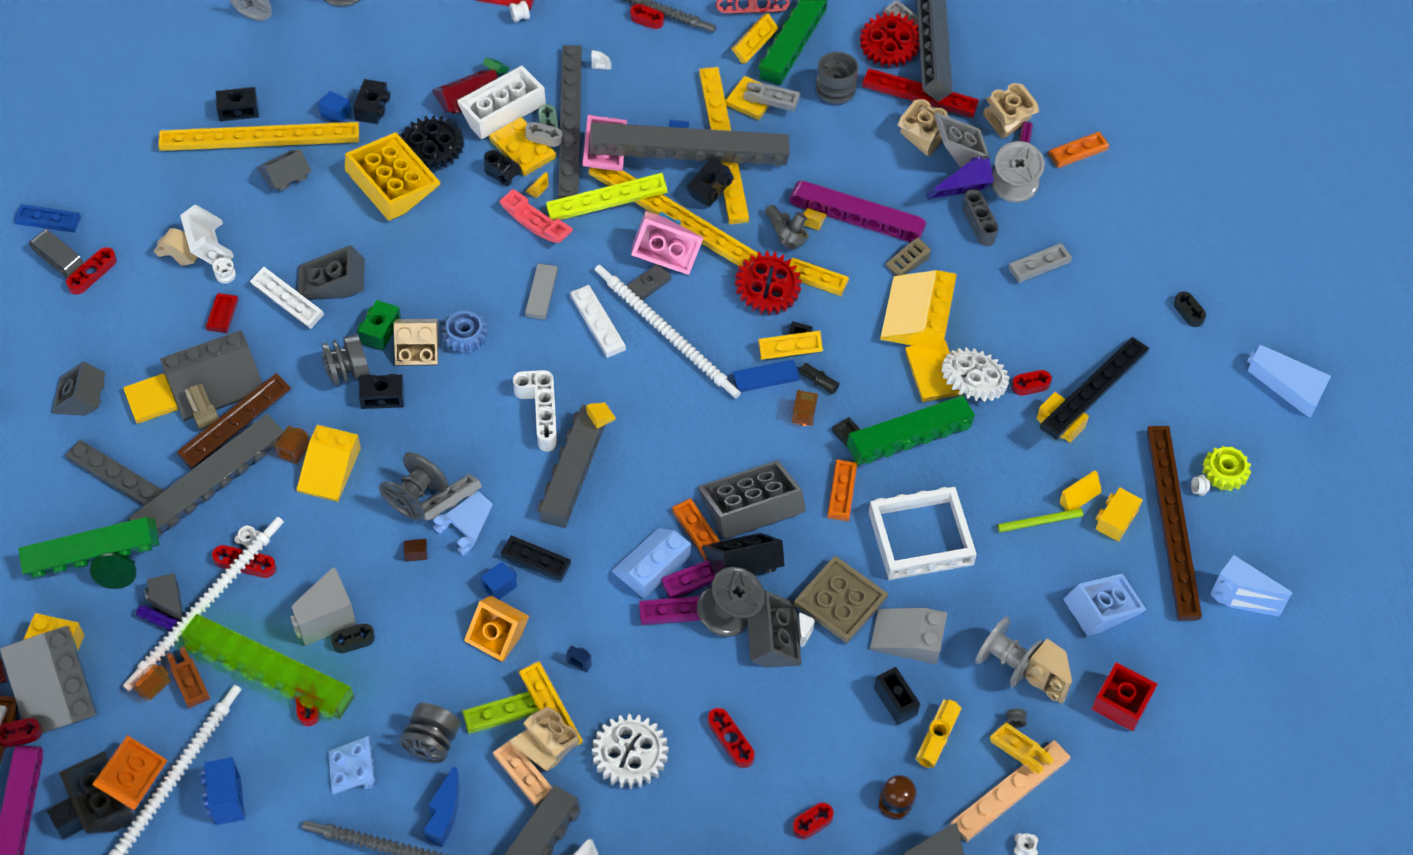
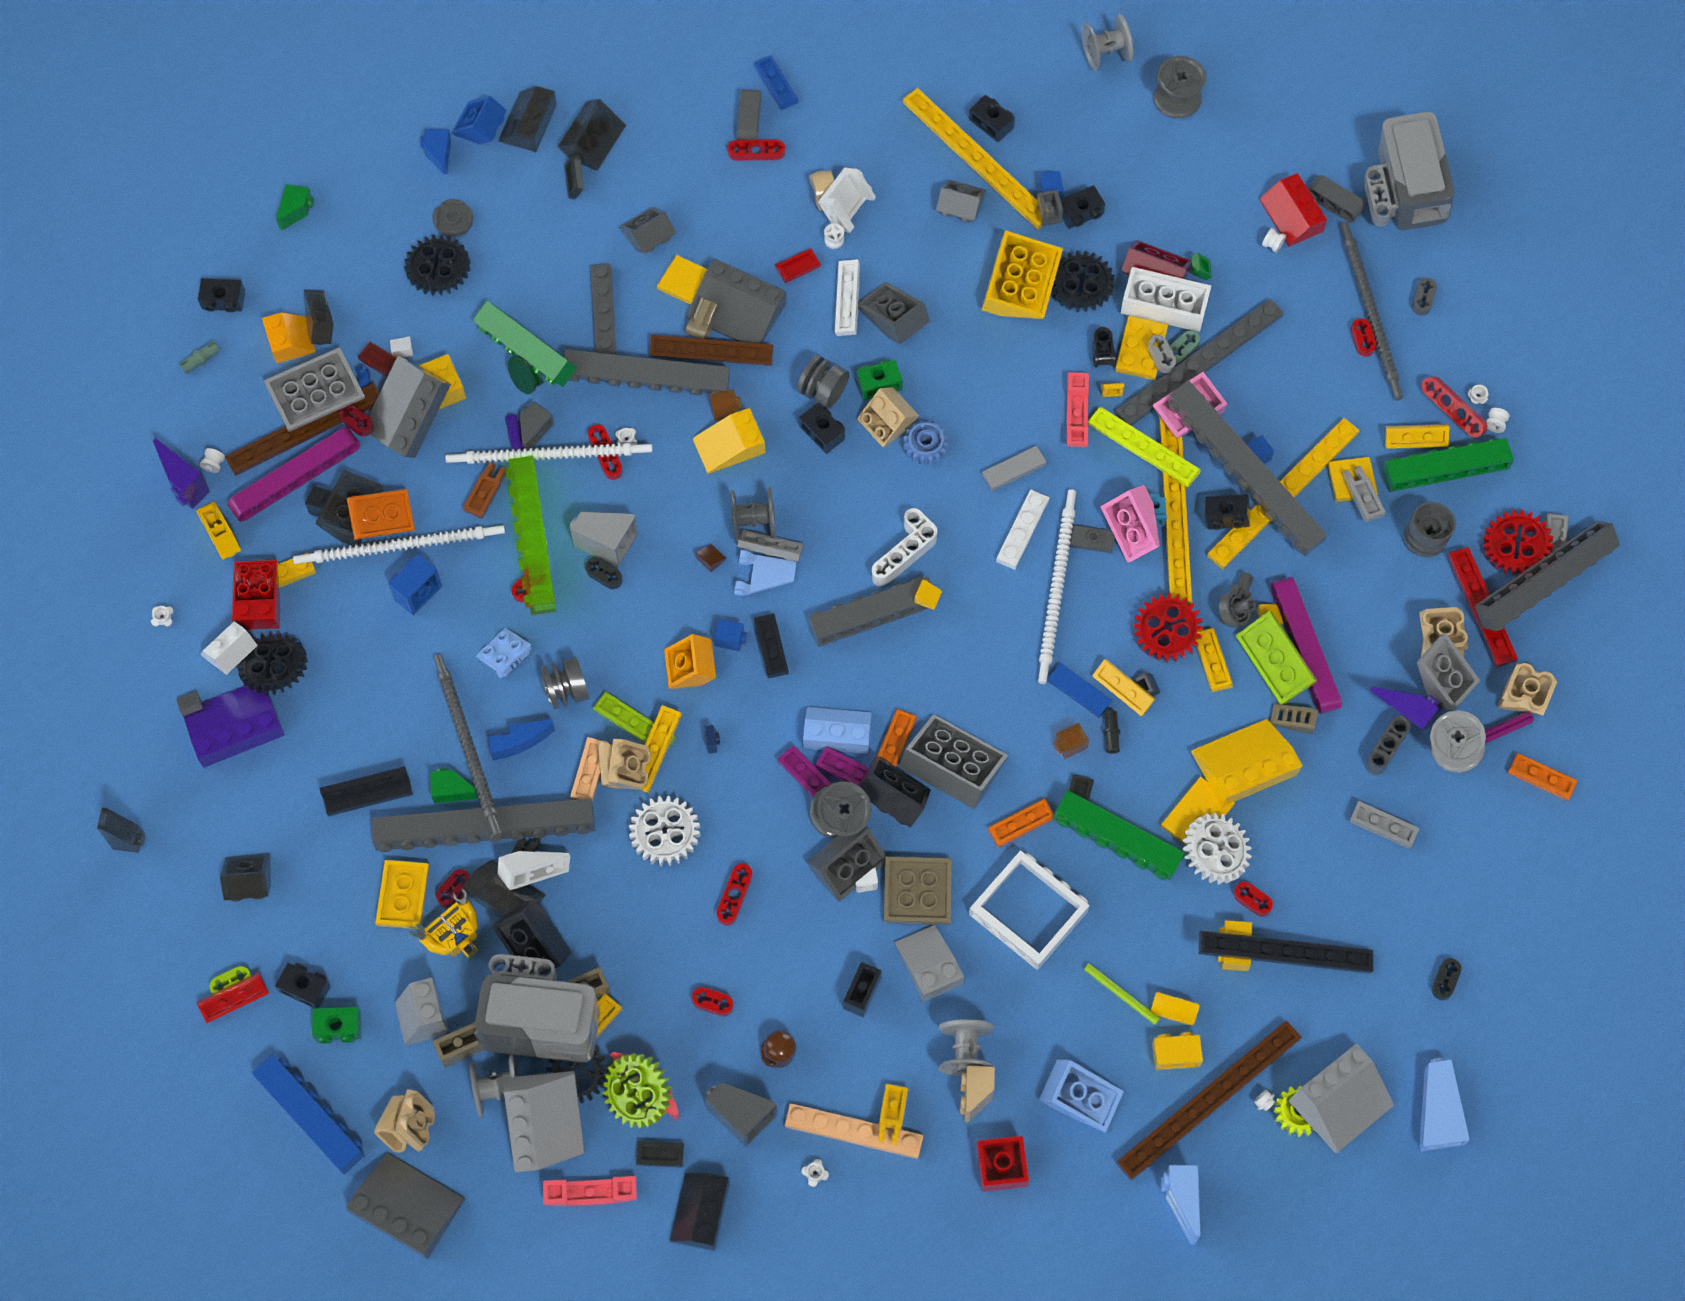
camera: 55 degrees right, 10 degrees up
clear orange brick [130,664,171,701] -> none
white tile [592,51,611,70] -> none
yellow piece [915,699,962,768] -> none
dark grey bush [1006,709,1027,728] -> none
none -> dark grey window [1037,190,1063,226]
none -> lime tile [1235,611,1317,705]
none -> light grey slope [1289,1044,1394,1154]

